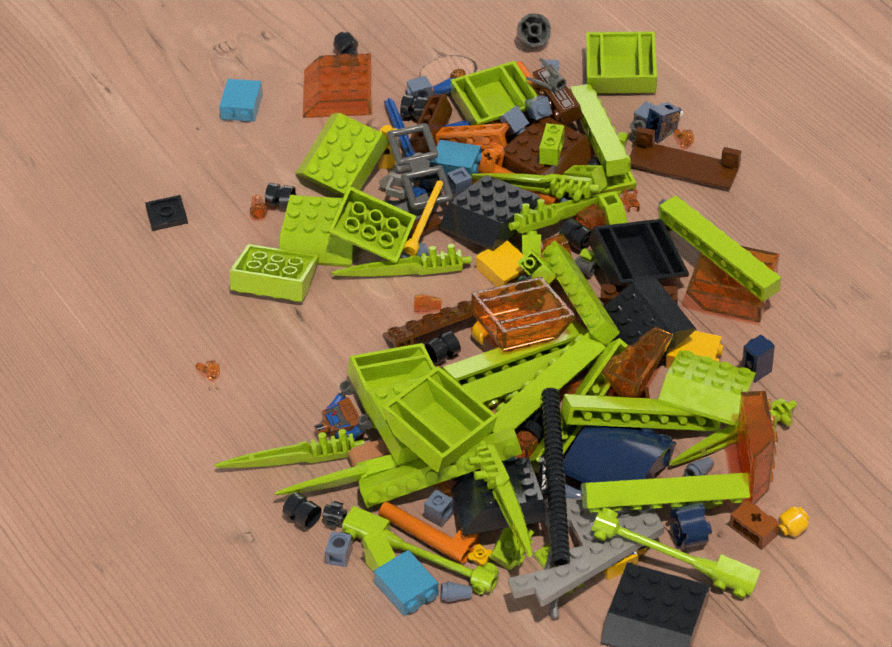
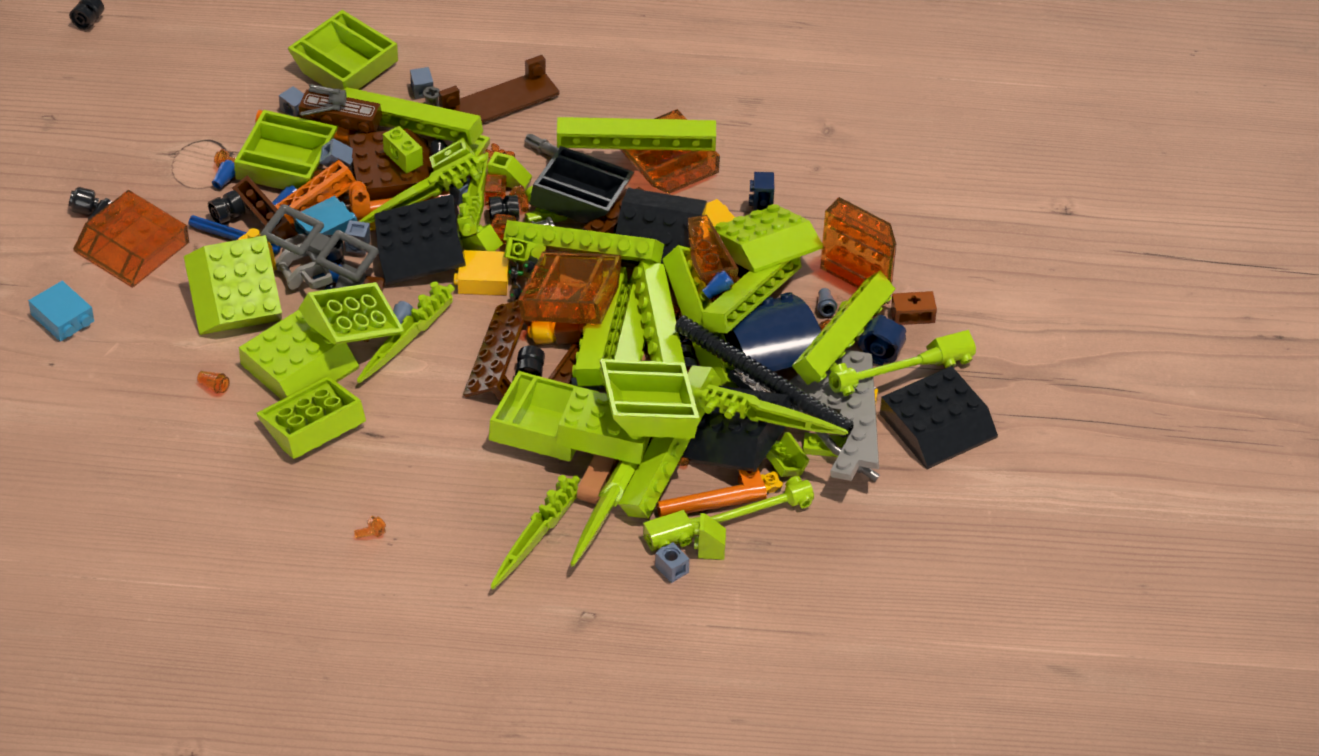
camera: 55 degrees left, 0 degrees up
black tile [145,195,188,231] -> none
black wheel [265,183,296,209] -> none
black wheel [282,492,322,529] -> none
torso [314,381,372,441] -> none
black gear [322,501,347,528] -> none
dark azure brick [374,550,439,616] -> none
yellow piece [403,180,443,256] -> none
sand blue brick [405,76,433,99] -> none
clear orange cone [414,293,442,312] -> none
sand blue brick [424,490,454,527] -> none
sand blue cone [440,581,472,602] -> none
dark grey cylinder [516,13,551,48] -> none
sand blue brick [524,95,552,120] -> none
dark blue torso [646,102,683,143] -> none
lime piece [669,398,797,466] -> none
clear orange plate [674,129,694,147] -> none
yellow head [778,506,810,537] -> none
none -> blue cone [702,270,734,299]

